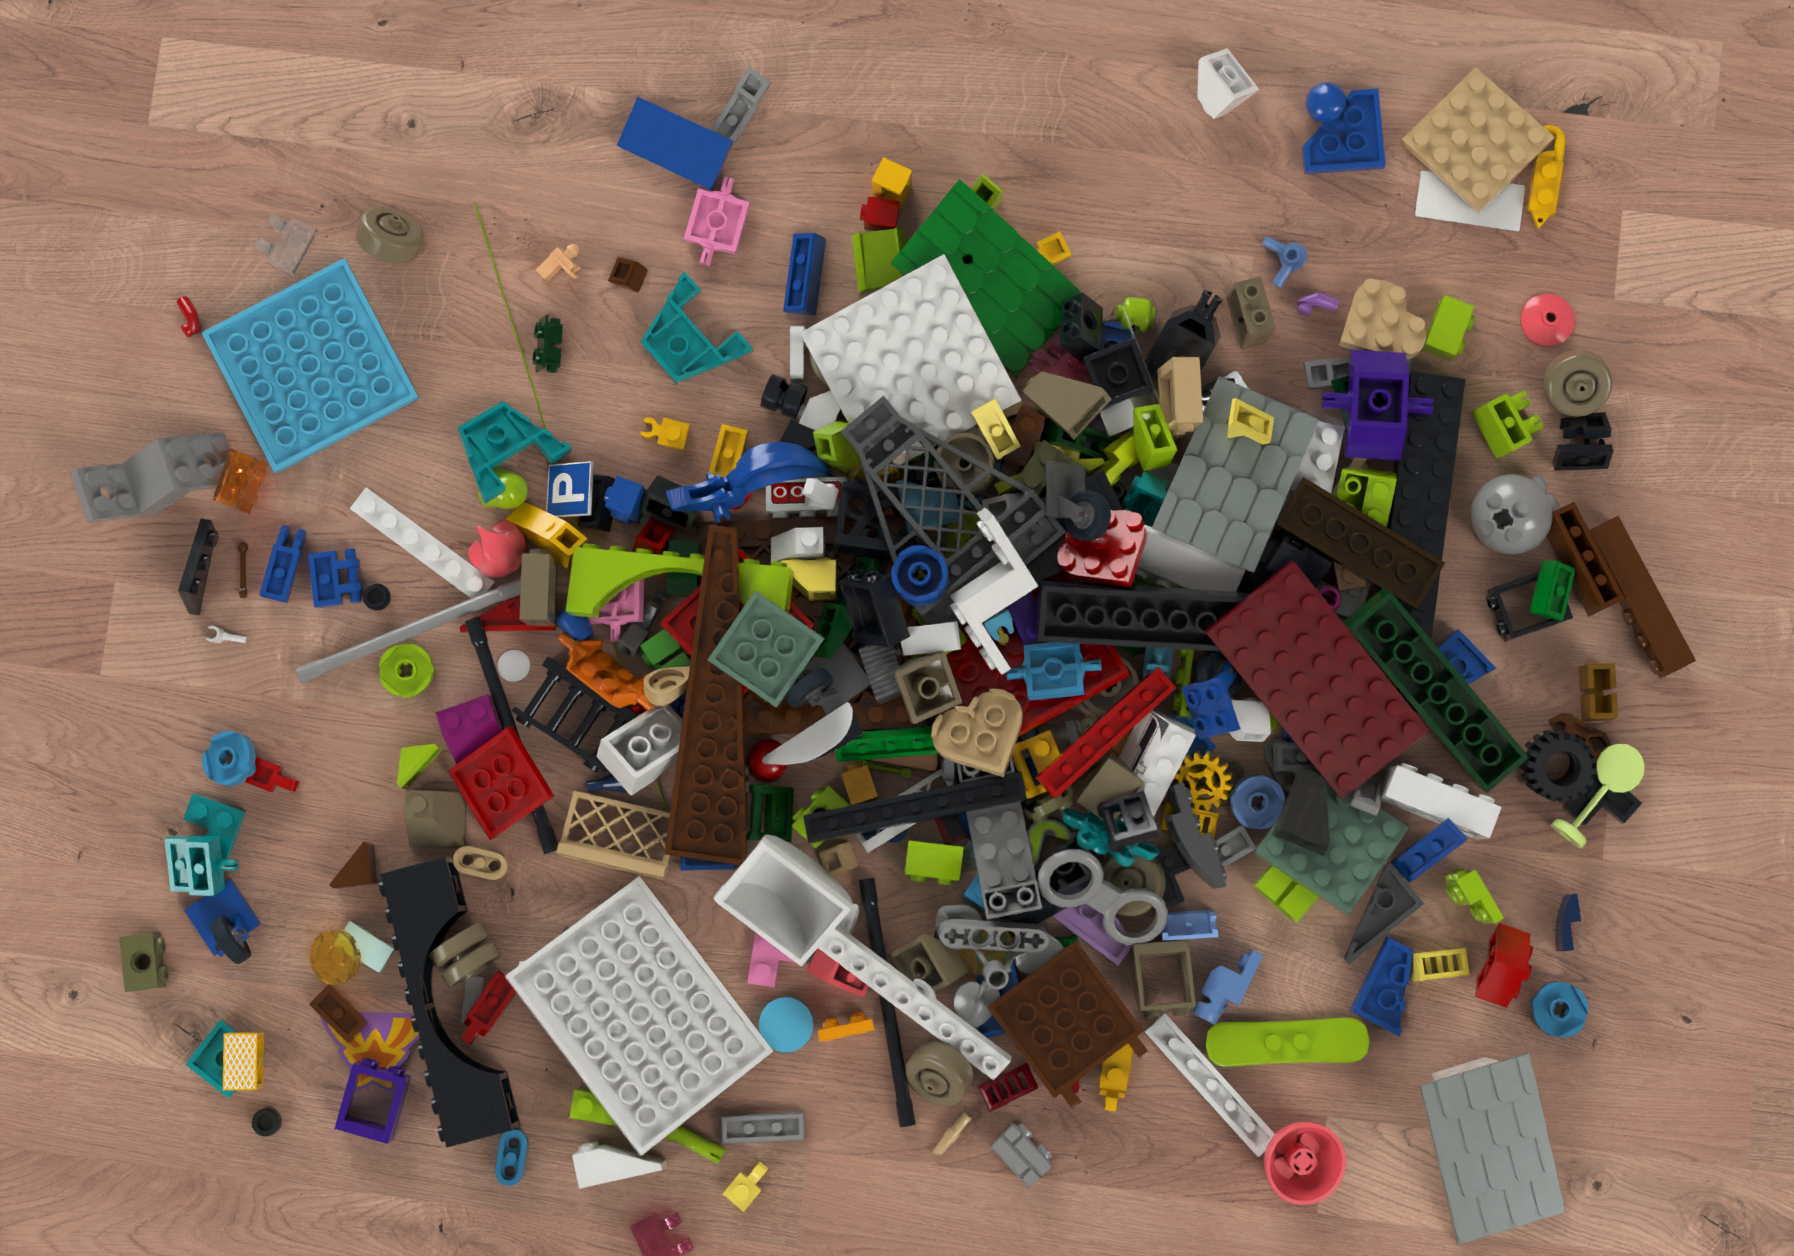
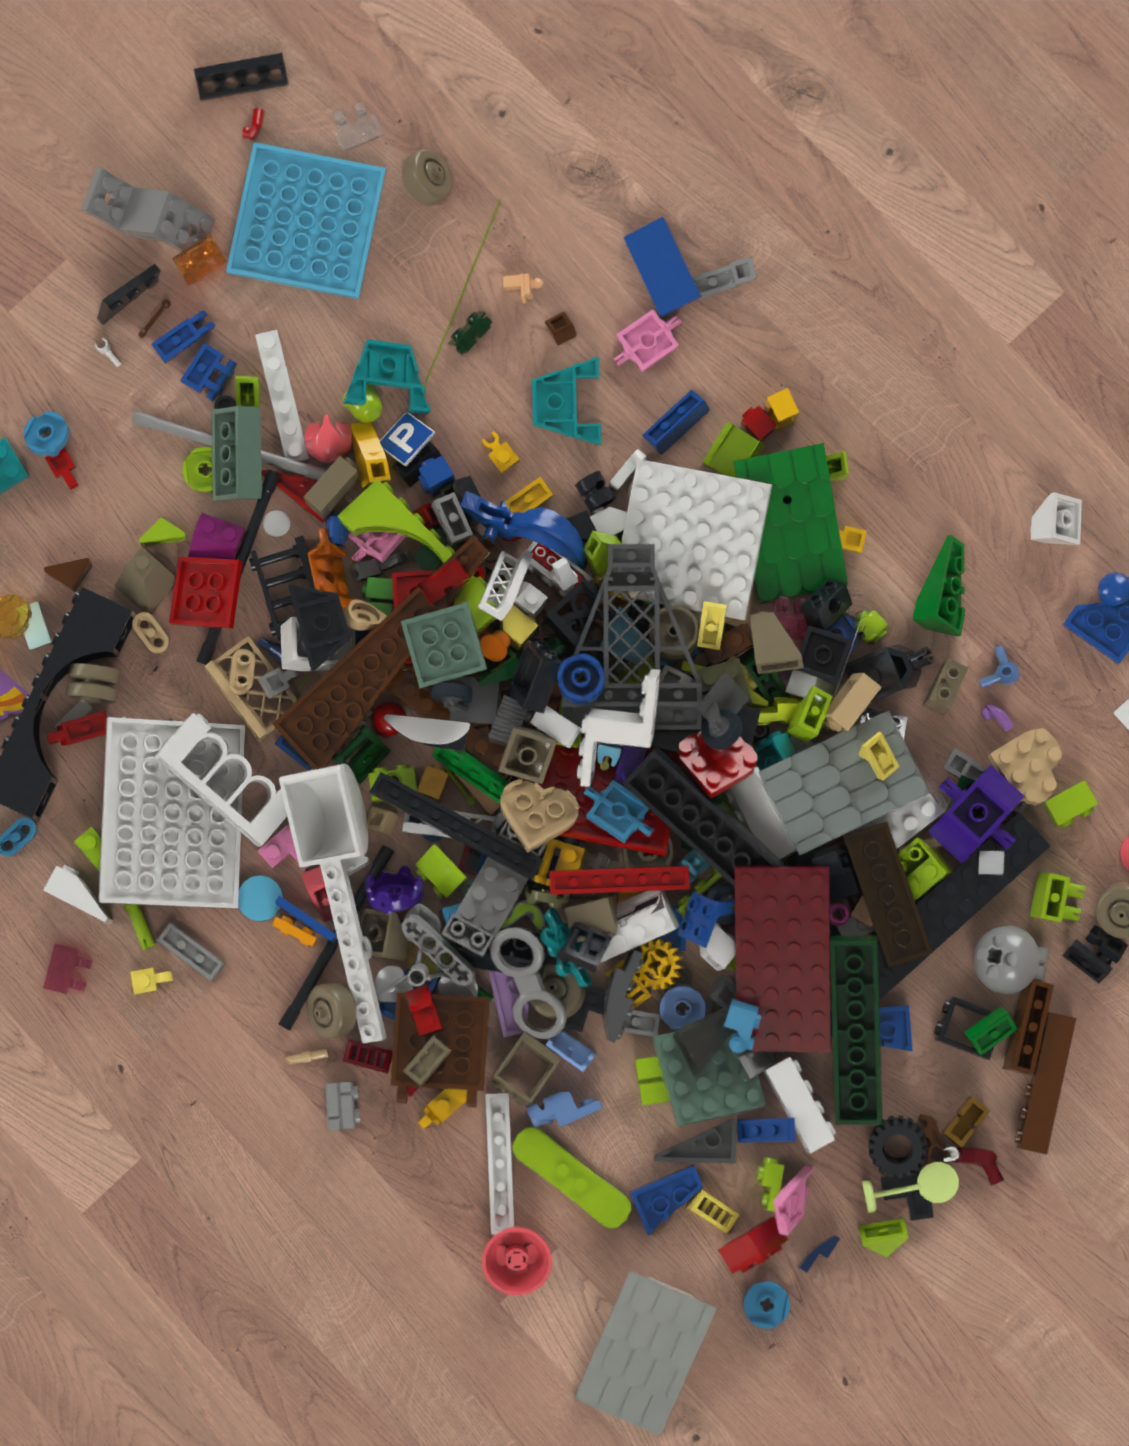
camera: 35 degrees right, 0 degrees up
none -> white fence [154,713,287,847]
none -> black fence [194,53,289,101]
none -> sand green slope [212,406,263,501]
none -> tan plate [228,649,255,695]
none -> lime slope [235,376,261,407]
none -> light grey plate [258,667,300,699]
none -> blue tile [275,895,337,943]
none -> black wing [288,584,350,671]
none -> dark purple plate [366,866,424,914]
none -> dark tan plate [403,1035,451,1087]
none -> red slope [406,985,442,1037]
none -> red piece [418,559,470,605]
none -> light grey brick [431,492,473,546]
none -> white fence [478,549,533,621]
none -> orange piece [480,630,511,662]
none -> dark azure brick [724,999,762,1053]
none -> bright pink wing [774,1165,814,1236]
none -> lime slope [858,1218,909,1258]
none -> green wedge [912,535,965,637]
none -> dark red arm [943,1147,1004,1186]
none -> light grey slope [978,851,1004,875]

